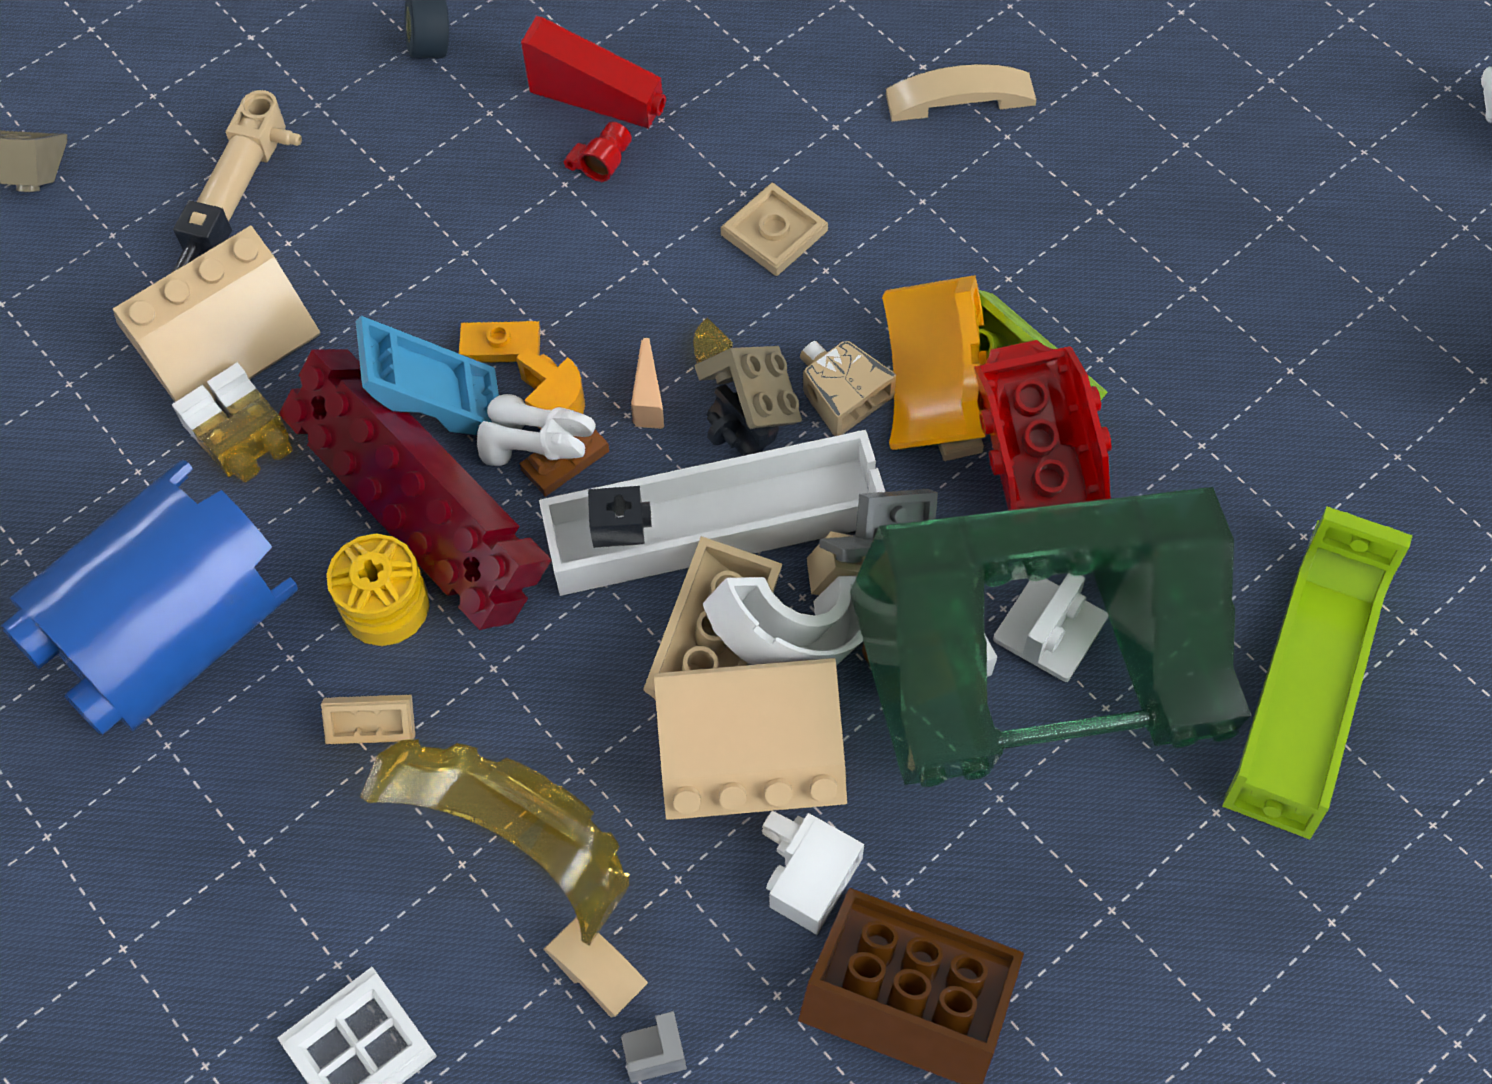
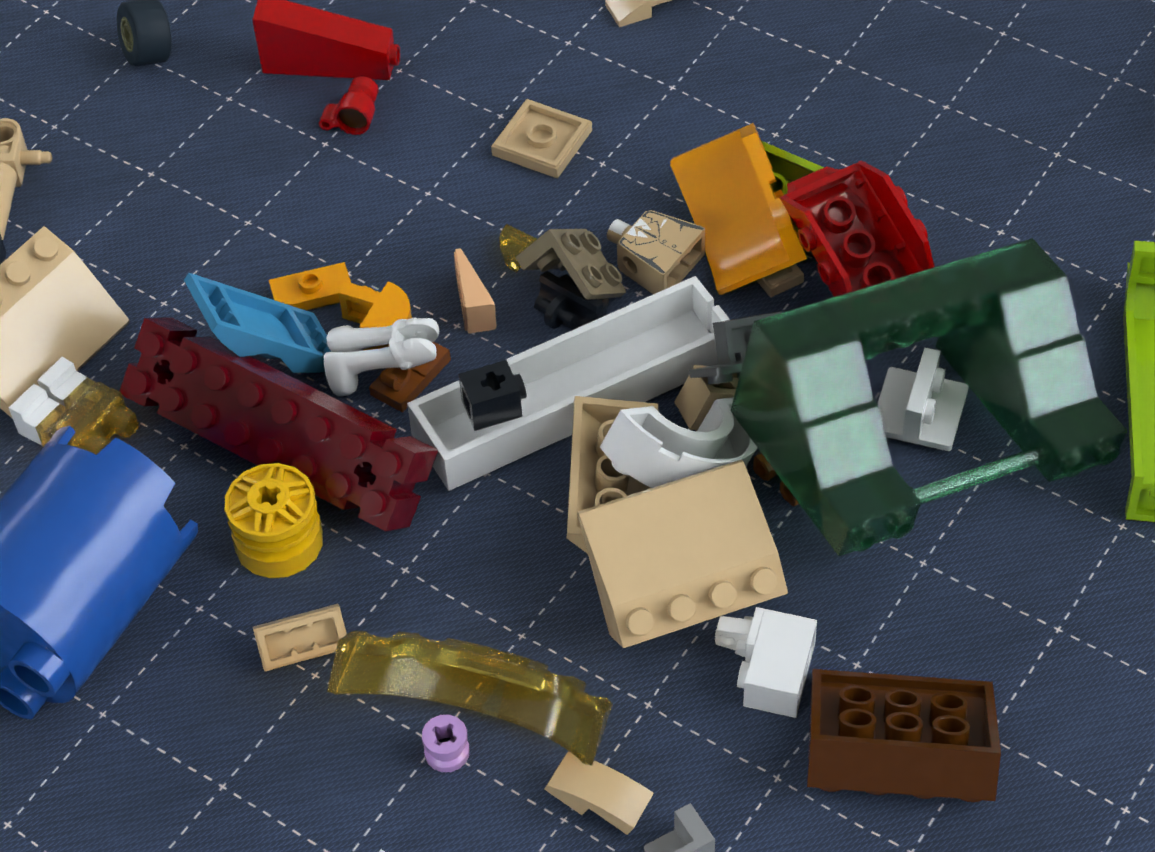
camera: 15 degrees left, 10 degrees down
none -> lavender wheel [422,715,469,772]

